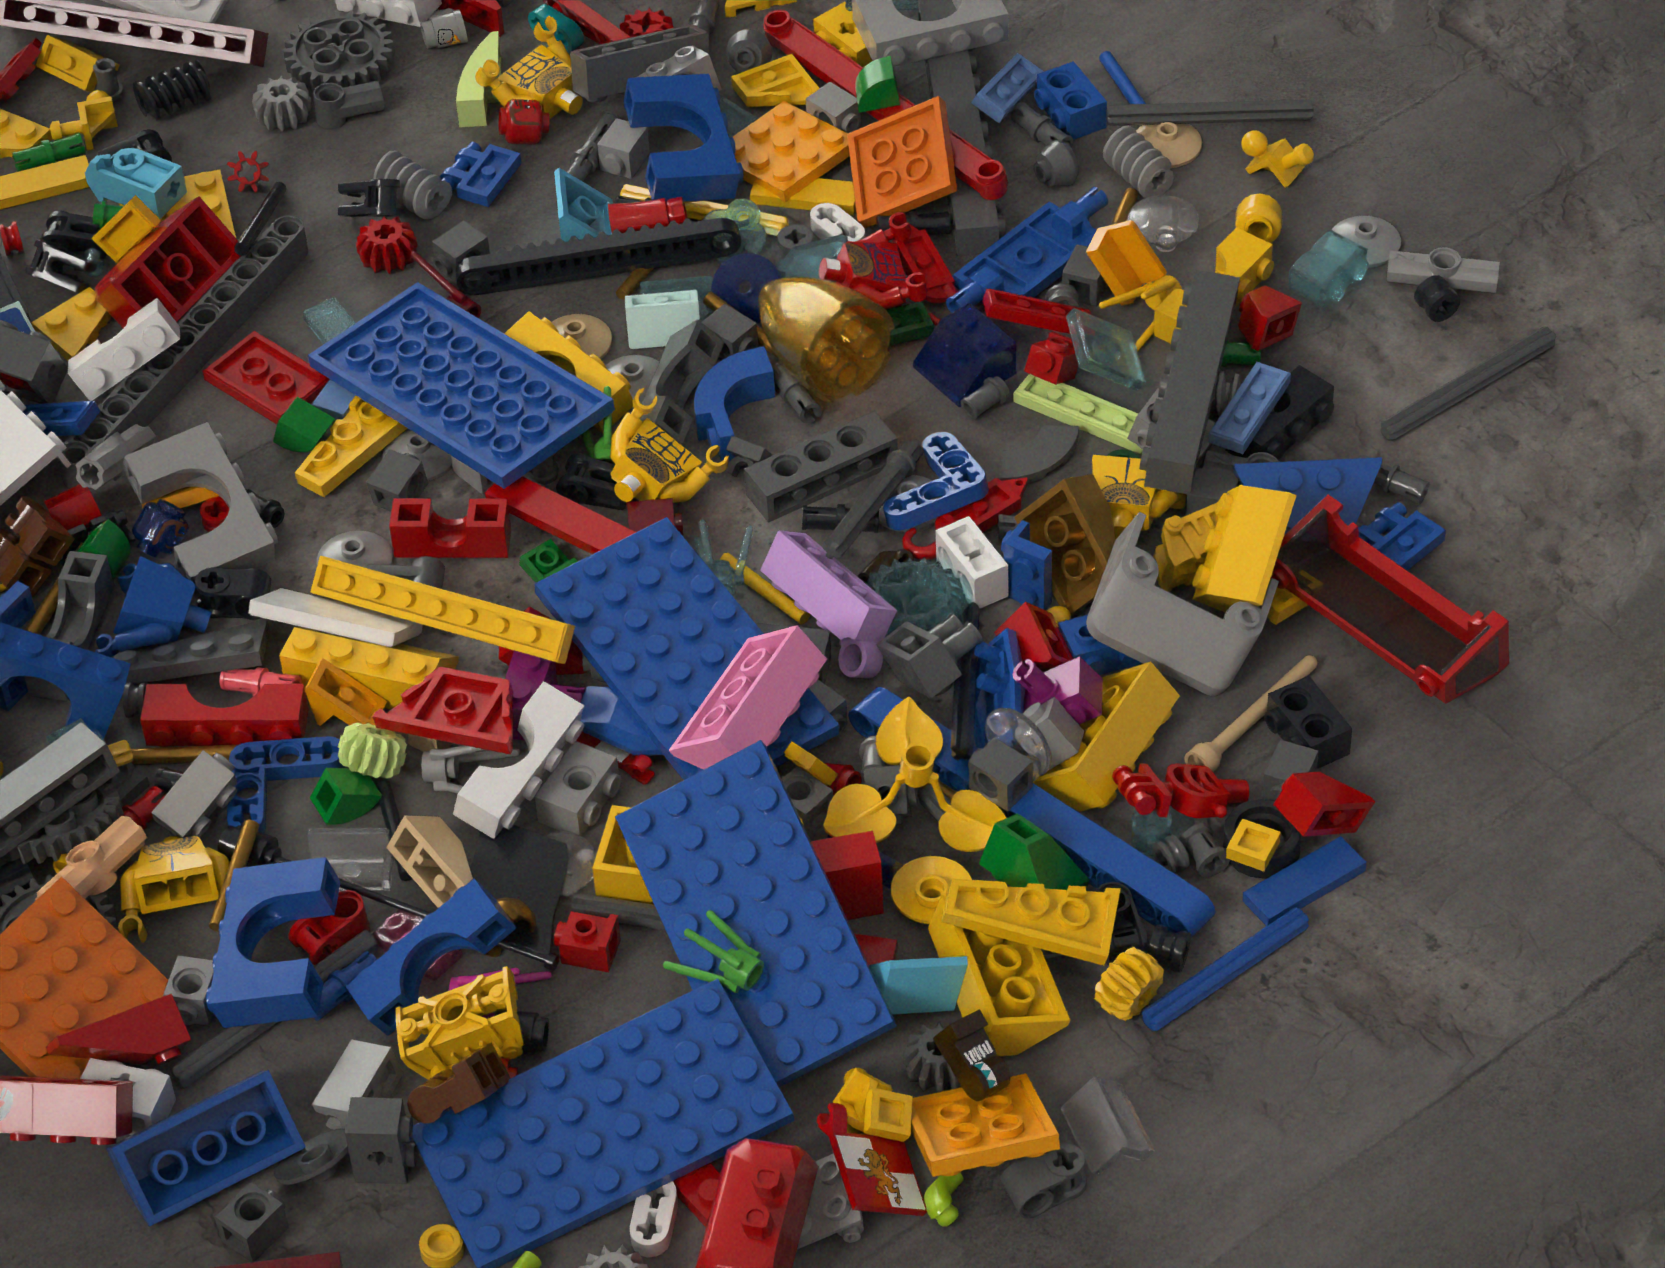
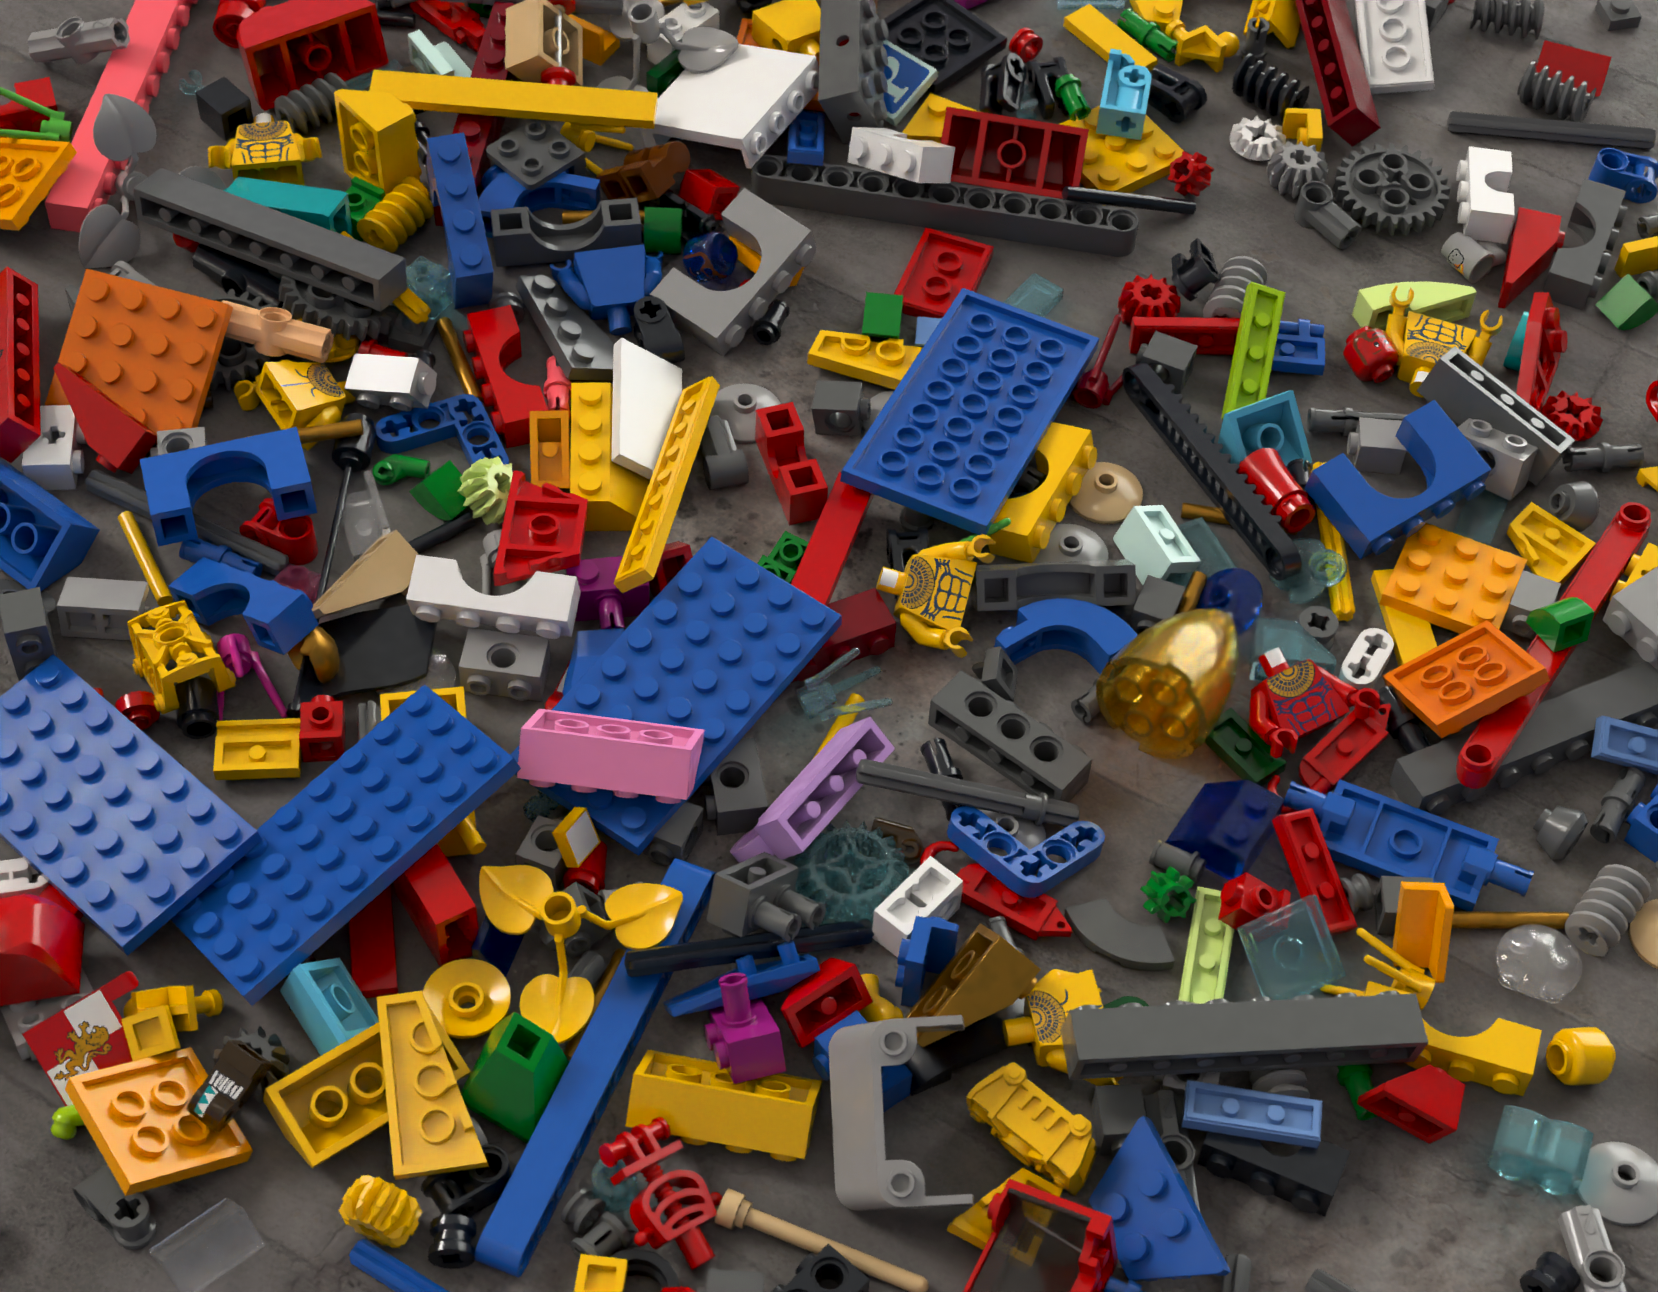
camera: 65 degrees right, 5 degrees up
light grey piece [75,424,156,490] -> none
yellow tile [91,195,161,263] -> none
reddish brown legs [407,1042,511,1123] -> none
bright green plant [663,910,764,993] -> none
dark grey brick [968,737,1033,812] -> none
clear dish [984,708,1051,782] -> none
light grey brick [1017,697,1084,771] -> none
yellow slope [1192,485,1297,613] -> none
none -> yellow bar [118,511,173,606]
none -> yellow plate [213,718,301,780]
none -> green arm [372,454,431,485]
none -> red tile [1129,317,1240,355]
none -> green gear [1140,866,1197,923]
none -> lime tile [1221,281,1286,419]
none -> white gear [1230,116,1286,161]
none -> yellow bracket [1282,108,1323,152]

